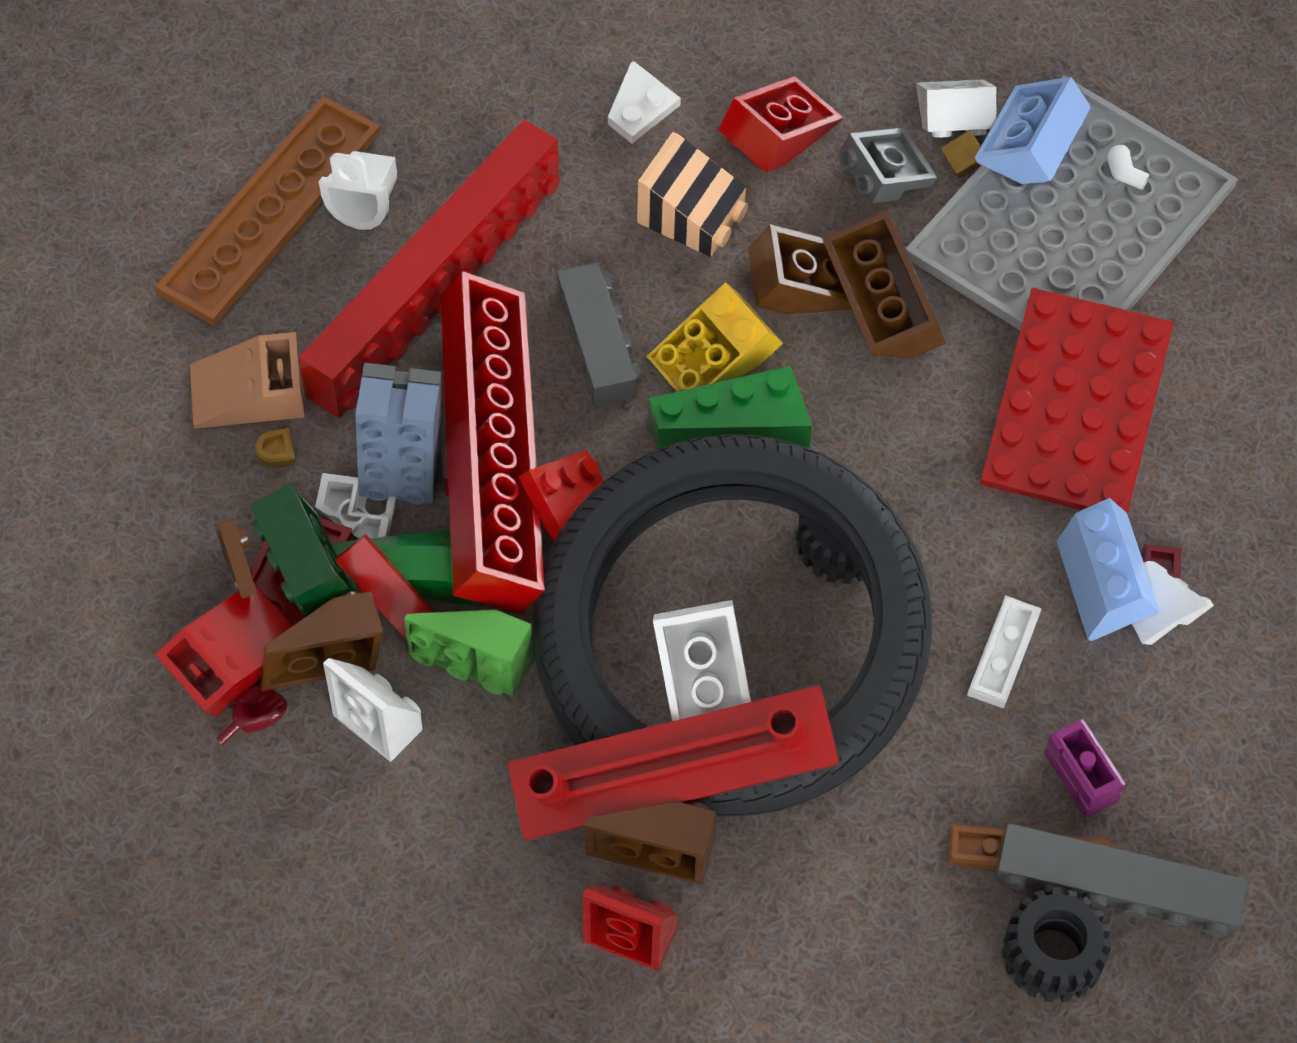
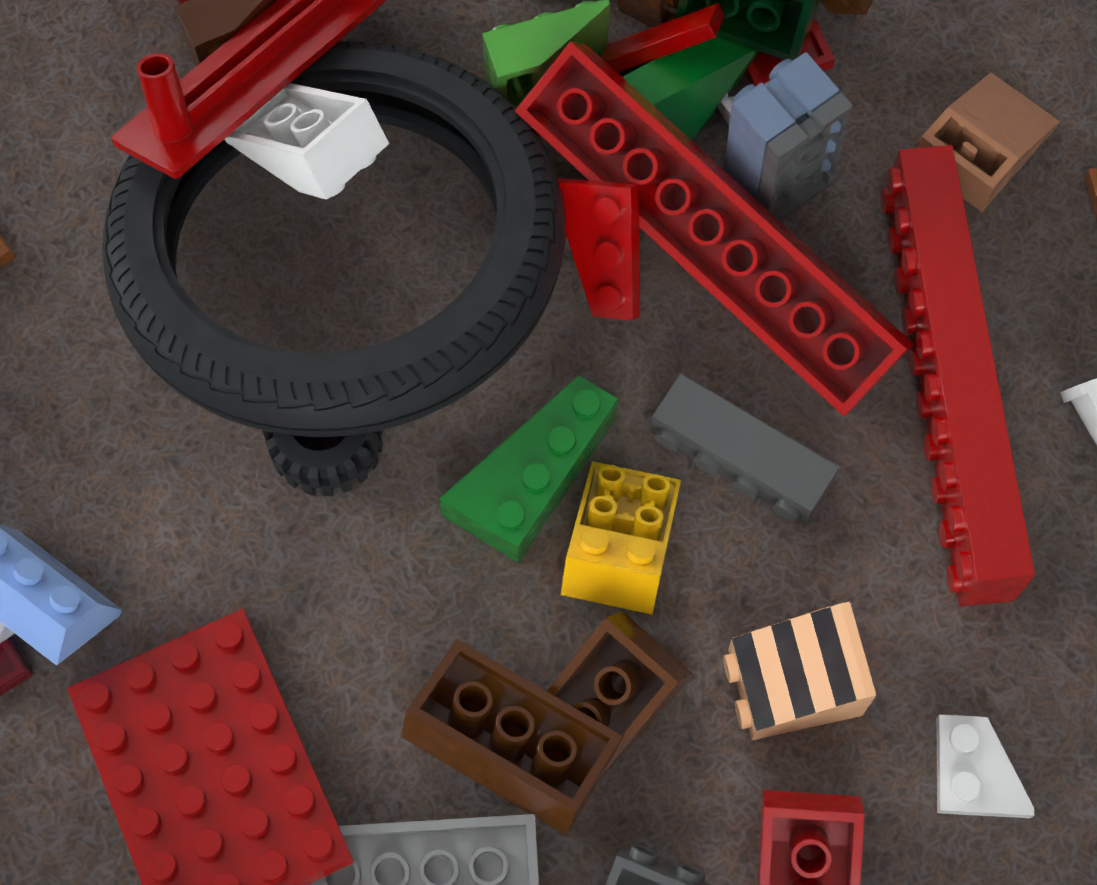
camera: 140 degrees right, 10 degrees up
pearl gold tile [255,428,296,468] -> none
white tile [967,595,1042,709] -> none

